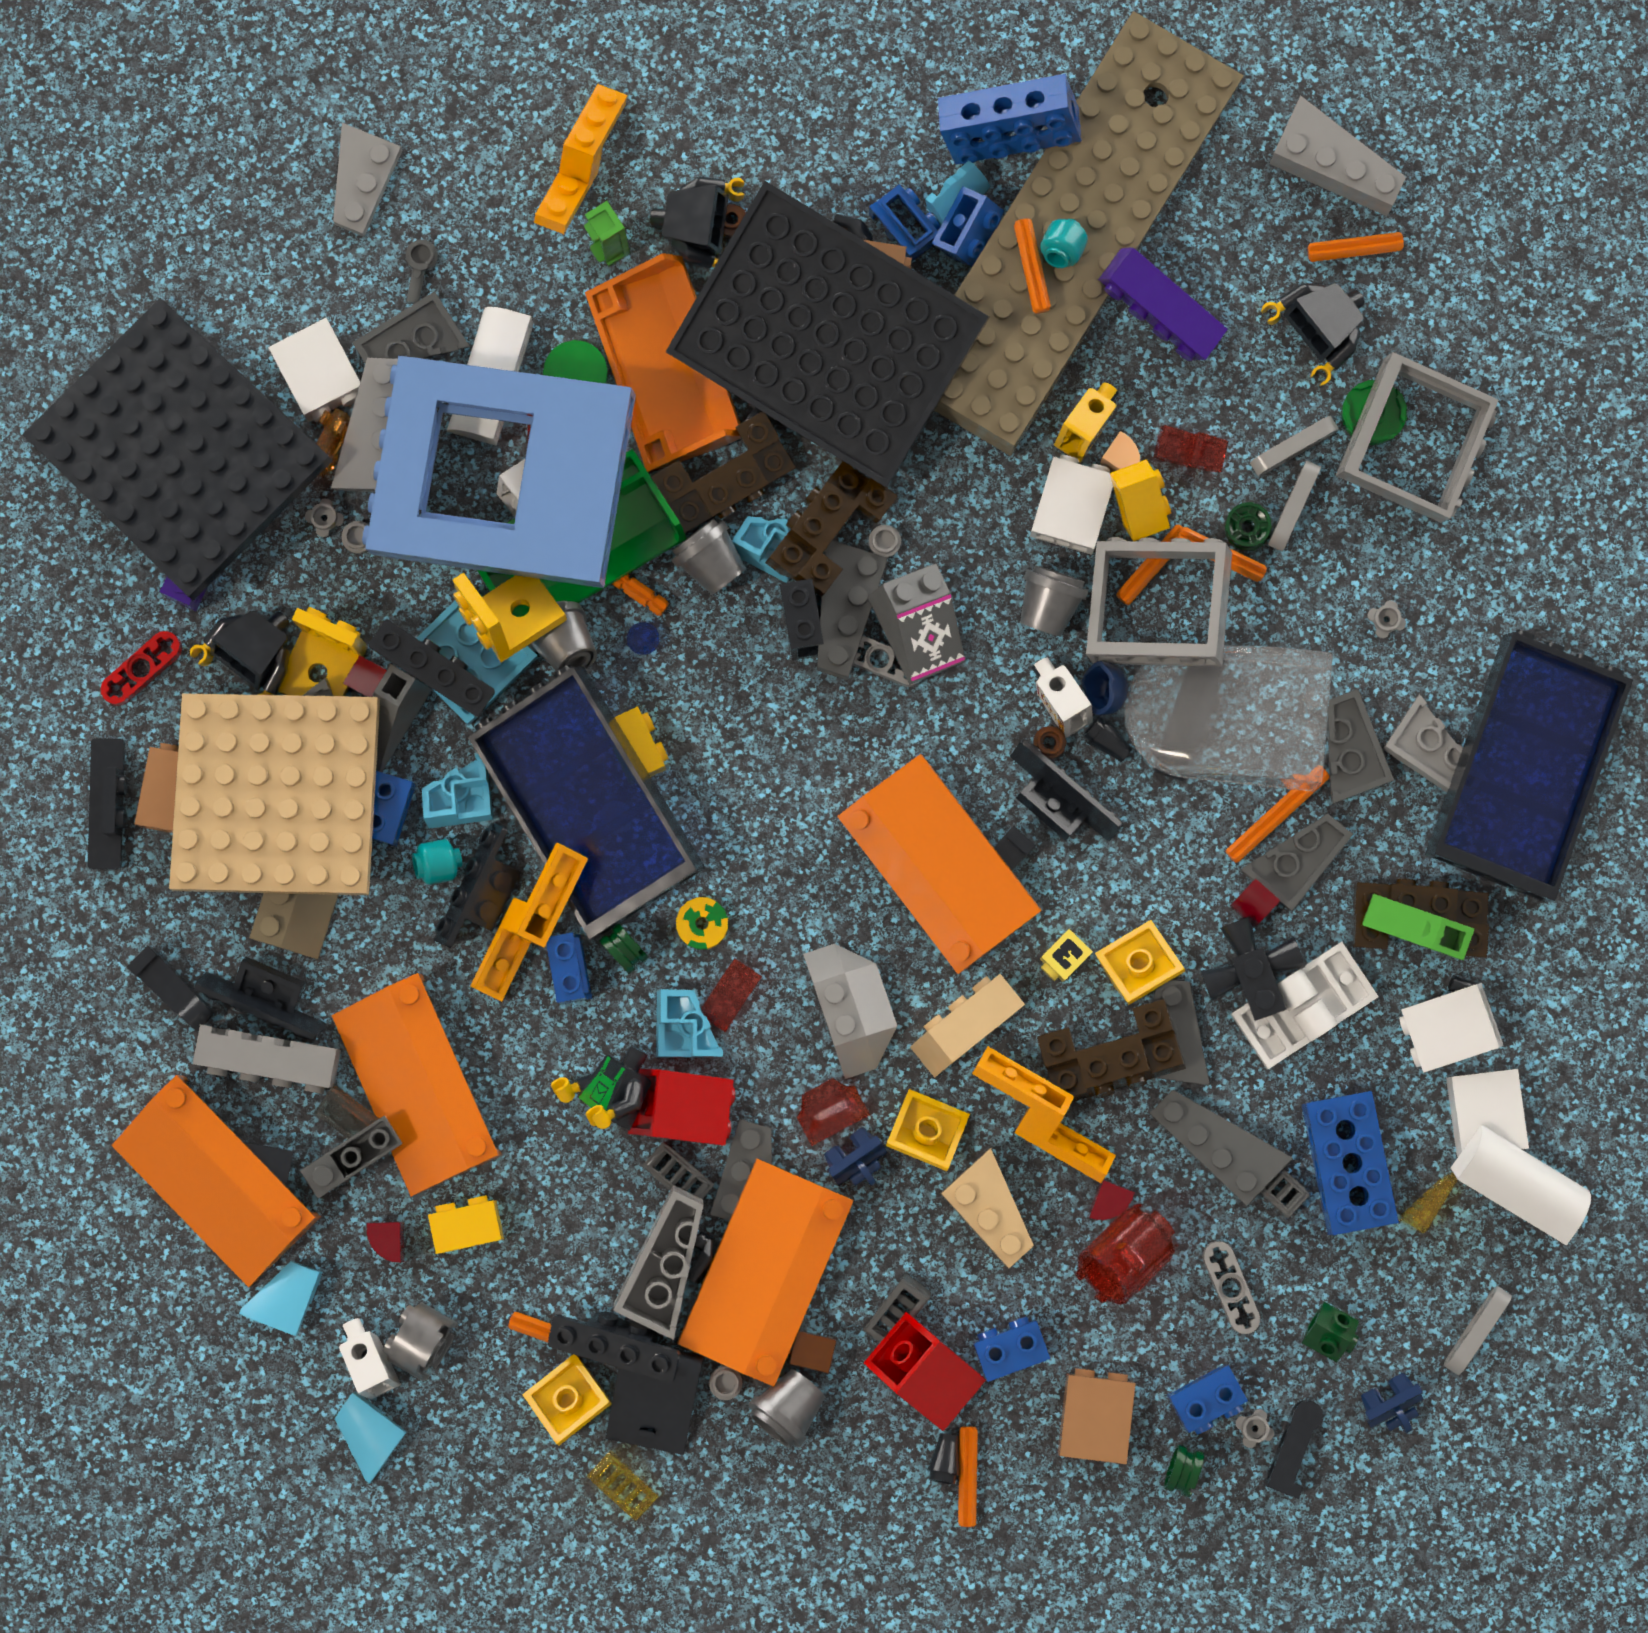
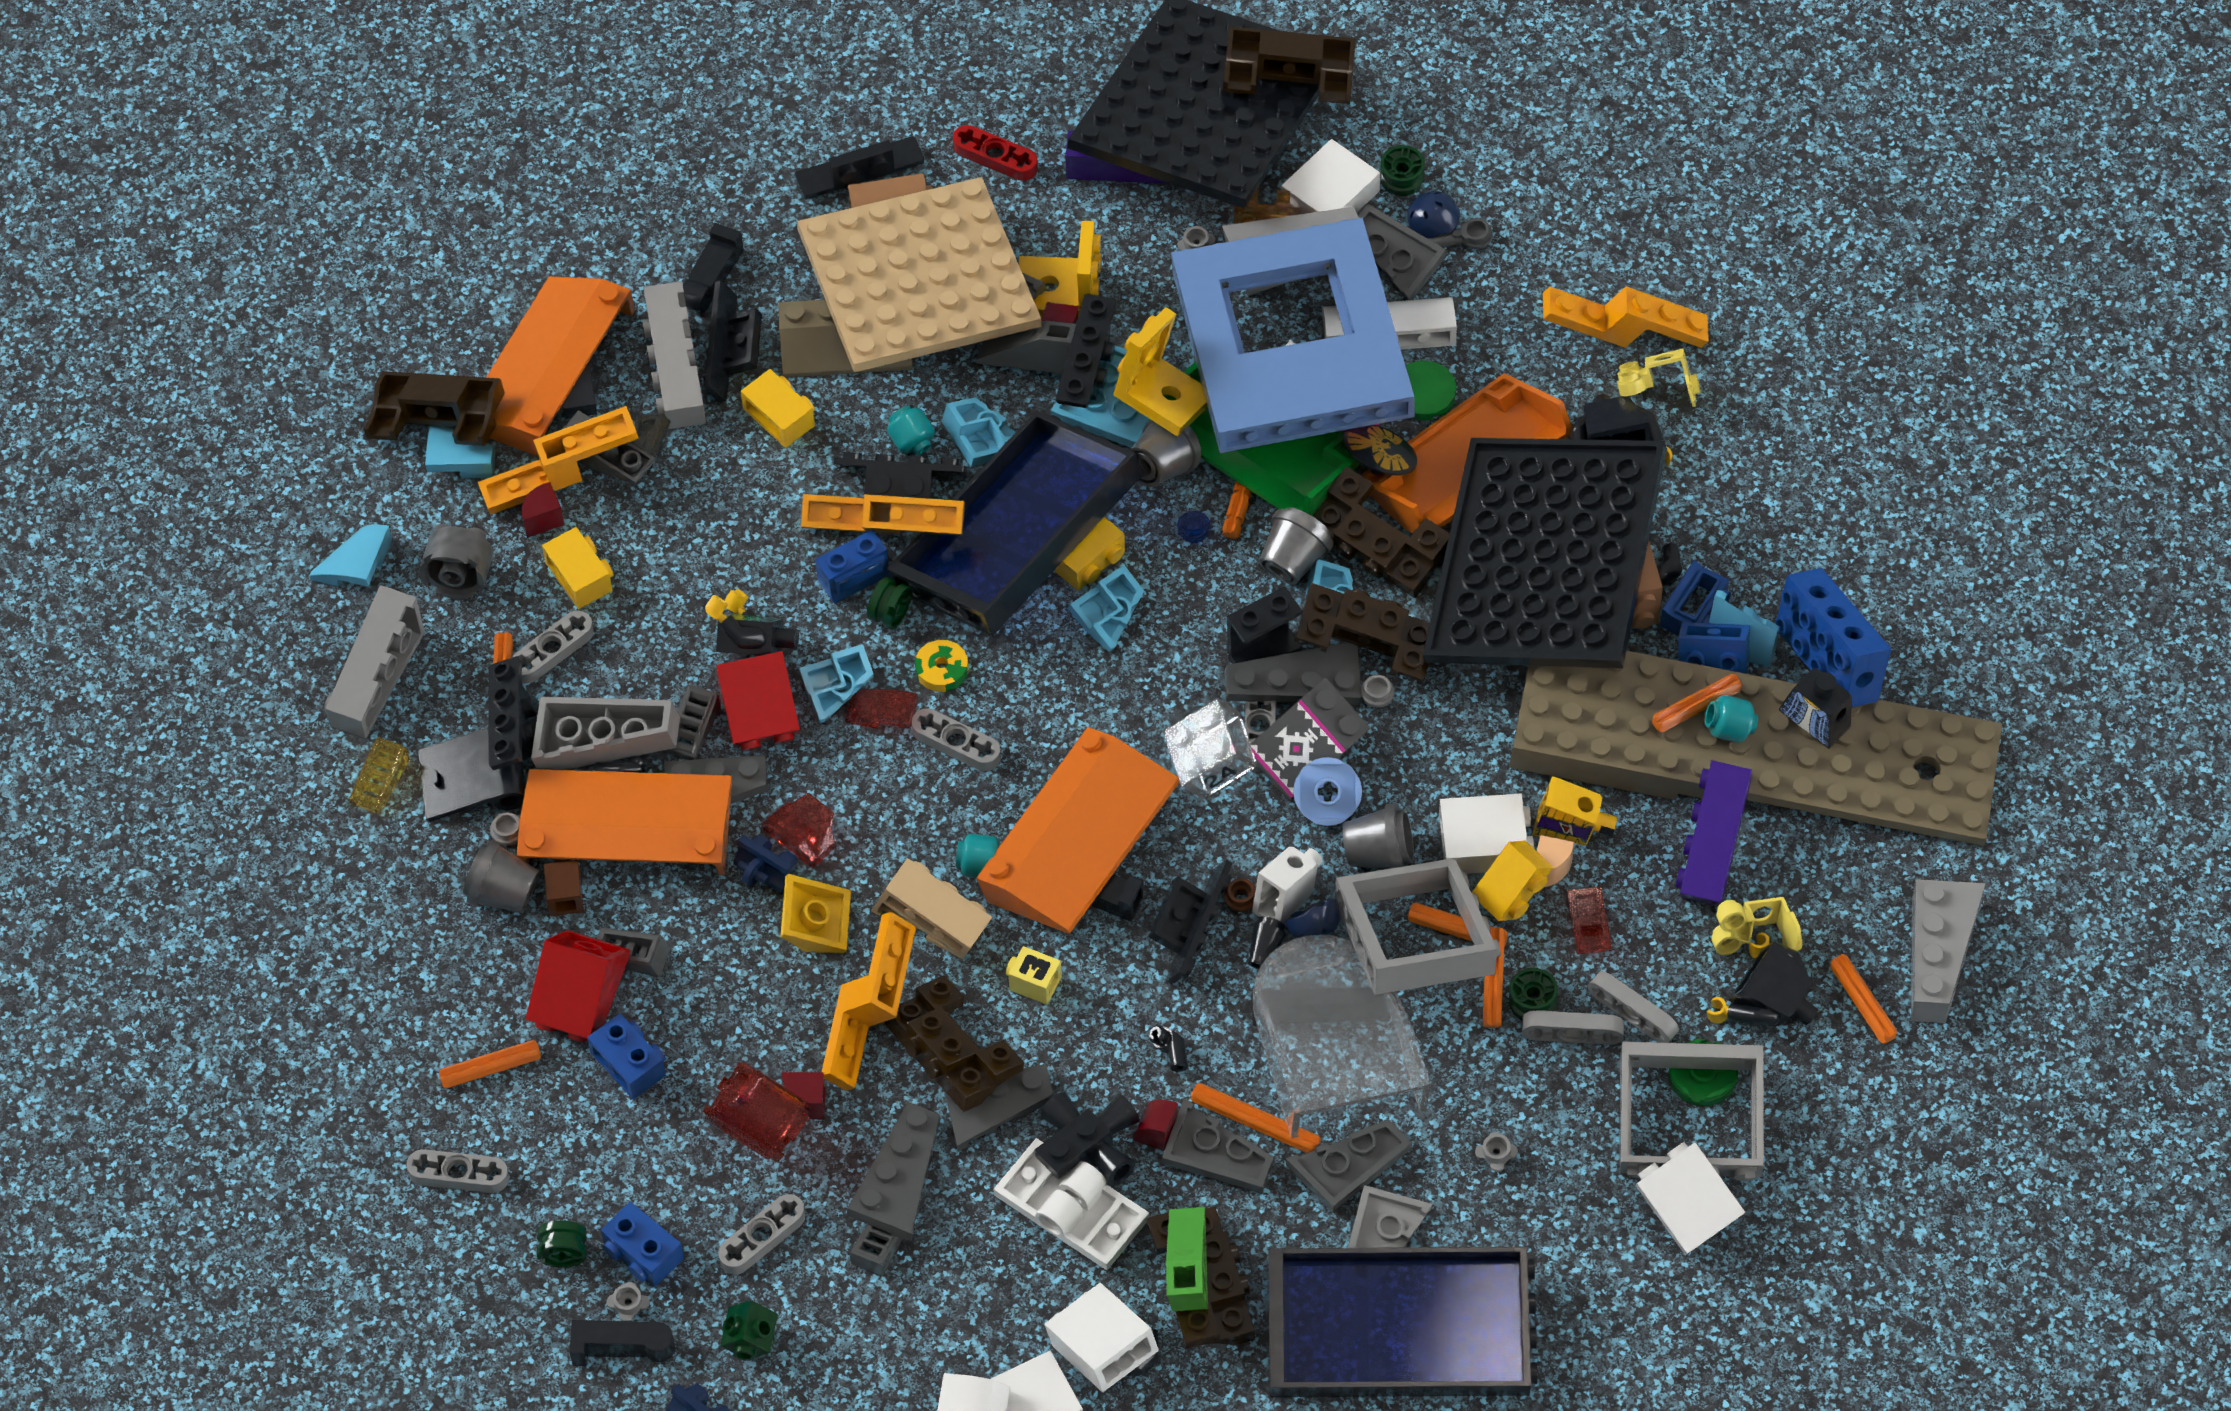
camera: 70 degrees right, 25 degrees down
black torso [190,611,290,695] -> none
orange slope [331,973,502,1197] -> none
light grey wing [333,123,402,237] -> none
white torso [339,1318,401,1400] -> none
blue brick [372,771,416,848] -> none
yellow slope [522,1354,612,1446] -> none
bright green container [584,201,630,267] -> none
light grey wedge [803,944,897,1079] -> none
black cone [927,1433,960,1485] -> none
tan wedge [940,1148,1034,1268] -> none
medium nougat brick [1058,1368,1136,1464] -> none
yellow slope [1095,920,1185,1005] -> none
blue brick [1301,1091,1399,1235] -> none
clear yellow slope [1398,1173,1457,1233] -> none
none -> light grey wedge [324,585,425,739]
none -> dark brown bracket [364,371,505,446]
none -> light grey beam [406,1149,509,1193]
none -> light orange bracket [478,406,639,515]
none -> light grey beam [512,611,594,684]
none -> yellow brick [740,369,815,448]
none -> light grey beam [912,709,1001,771]
none -> teal head [956,834,1000,878]
none -> medium azure slope [1067,565,1144,652]
none -> black arm [1149,1025,1188,1072]
none -> clear brick [1163,698,1258,799]
none -> dark brown bracket [1223,26,1356,104]
none -> light blue plate [1293,757,1362,826]
none -> shield [1343,425,1417,475]
none -> dark green wheel [1380,145,1425,196]
none -> dark blue helmet [1407,191,1460,238]
none -> light yellow piece [1617,348,1701,407]
none -> white brick [1635,1142,1745,1255]
none -> light yellow piece [1711,897,1802,955]
none -> black torso [1779,668,1852,749]

